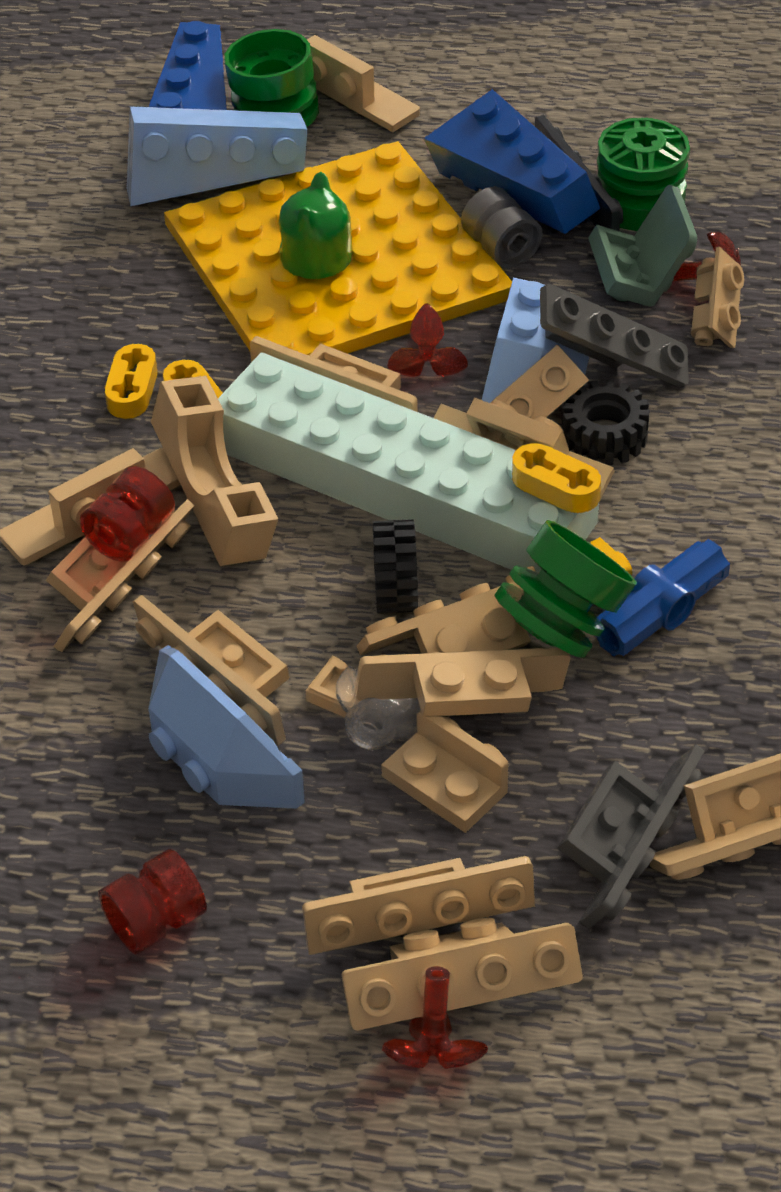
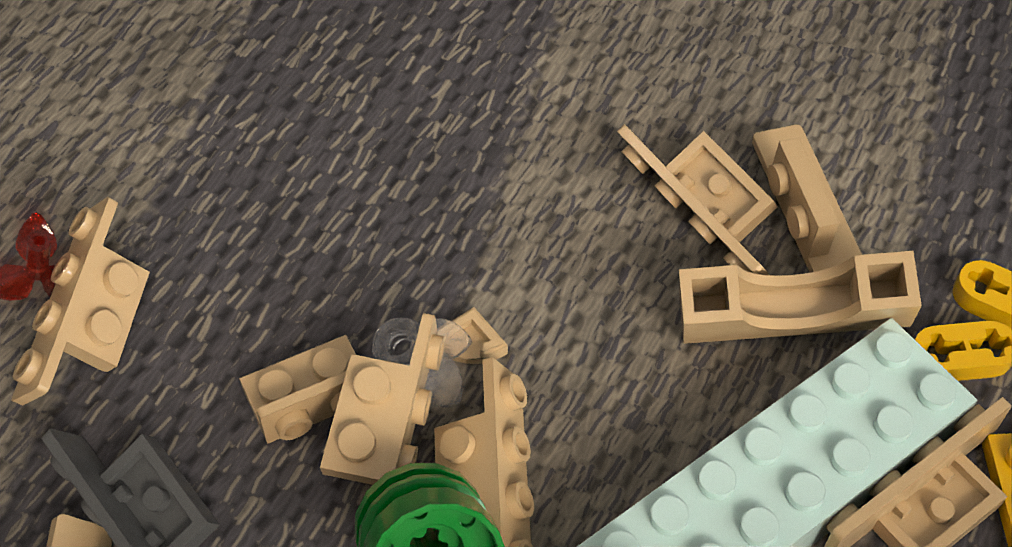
camera: 110 degrees right, 10 degrees up
clear red wheel [80,466,175,562] -> none
clear red wheel [98,849,207,954] -> none
tan bracket [133,595,290,746] -> none
light blue wedge [148,645,305,809] -> none
tan bracket [302,856,535,955] -> none
black tyre [373,519,418,614] -> none

